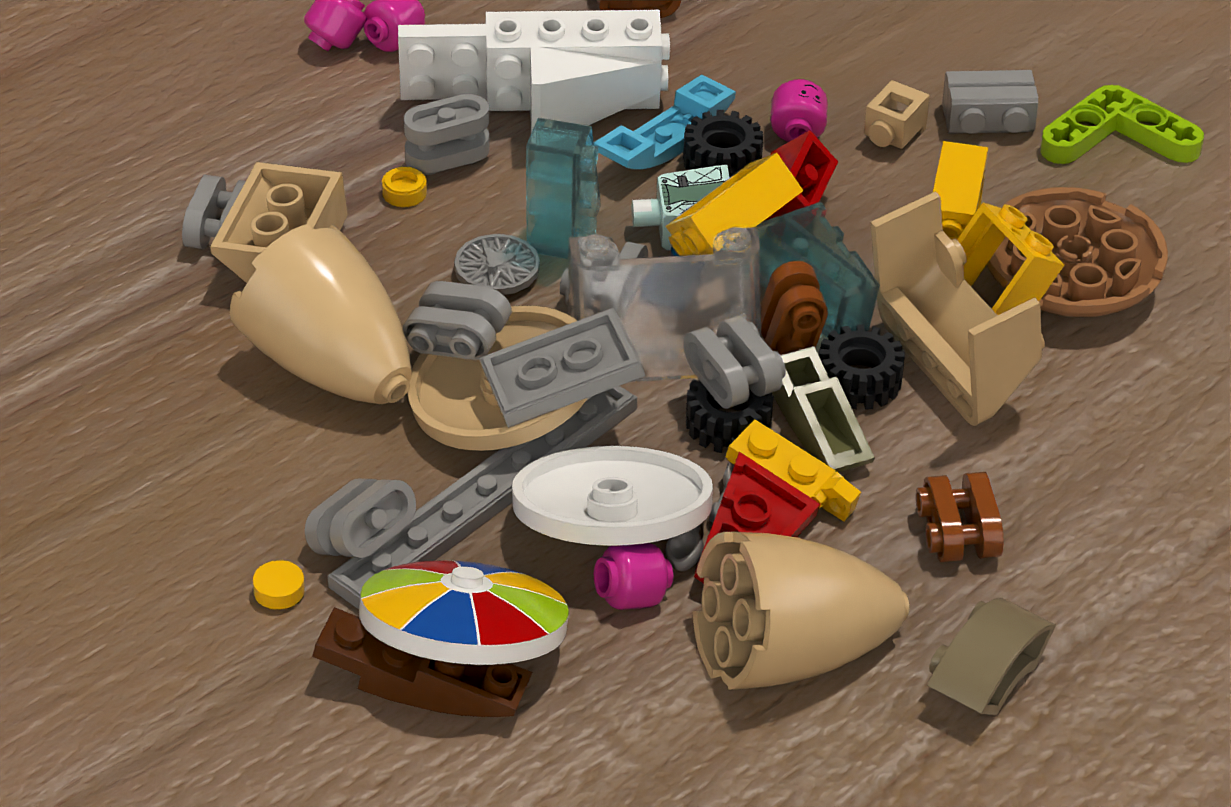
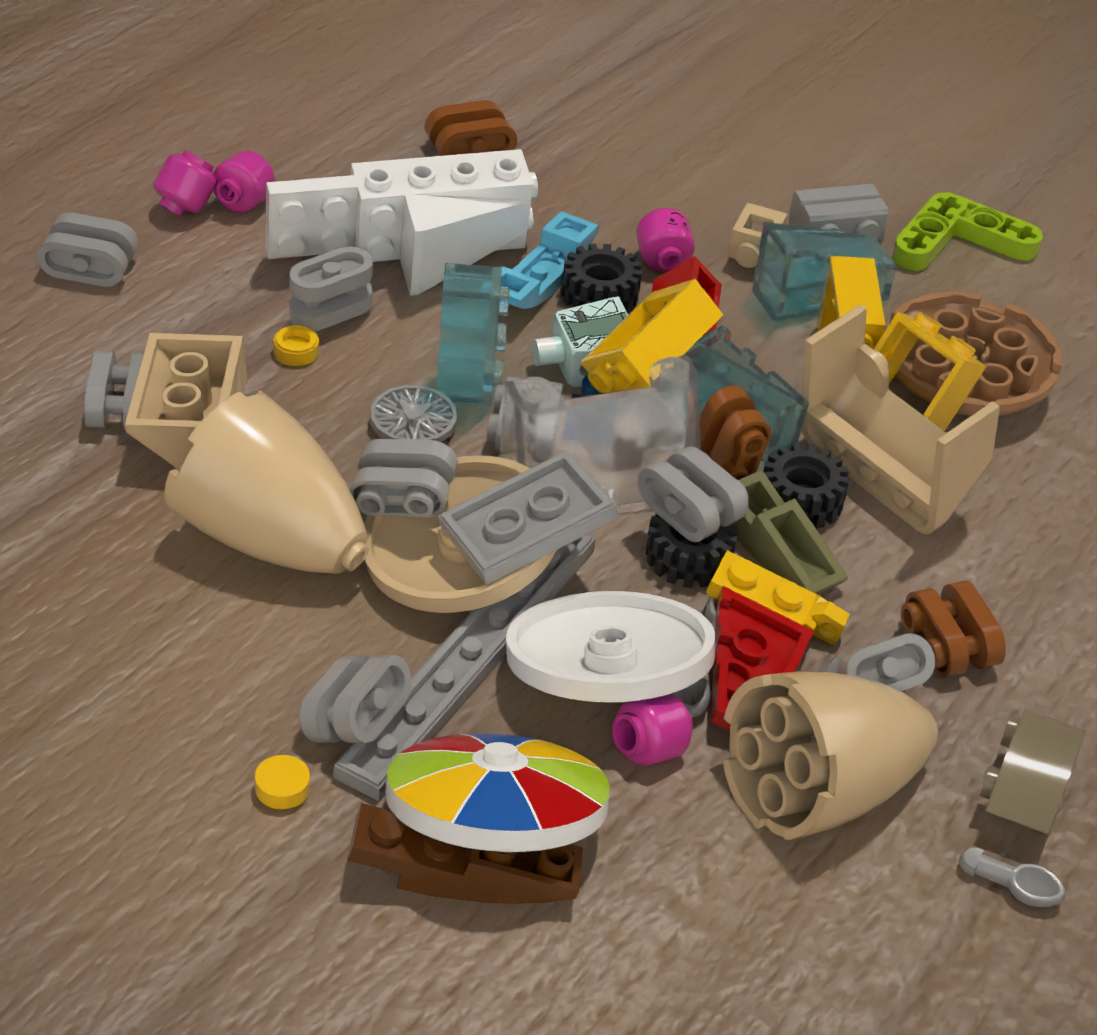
camera: 15 degrees left, 0 degrees up
none -> light grey brick [36,212,139,287]
none -> clear light blue wedge [752,222,896,322]
none -> light grey brick [818,633,935,692]
none -> light grey piece [959,847,1065,908]

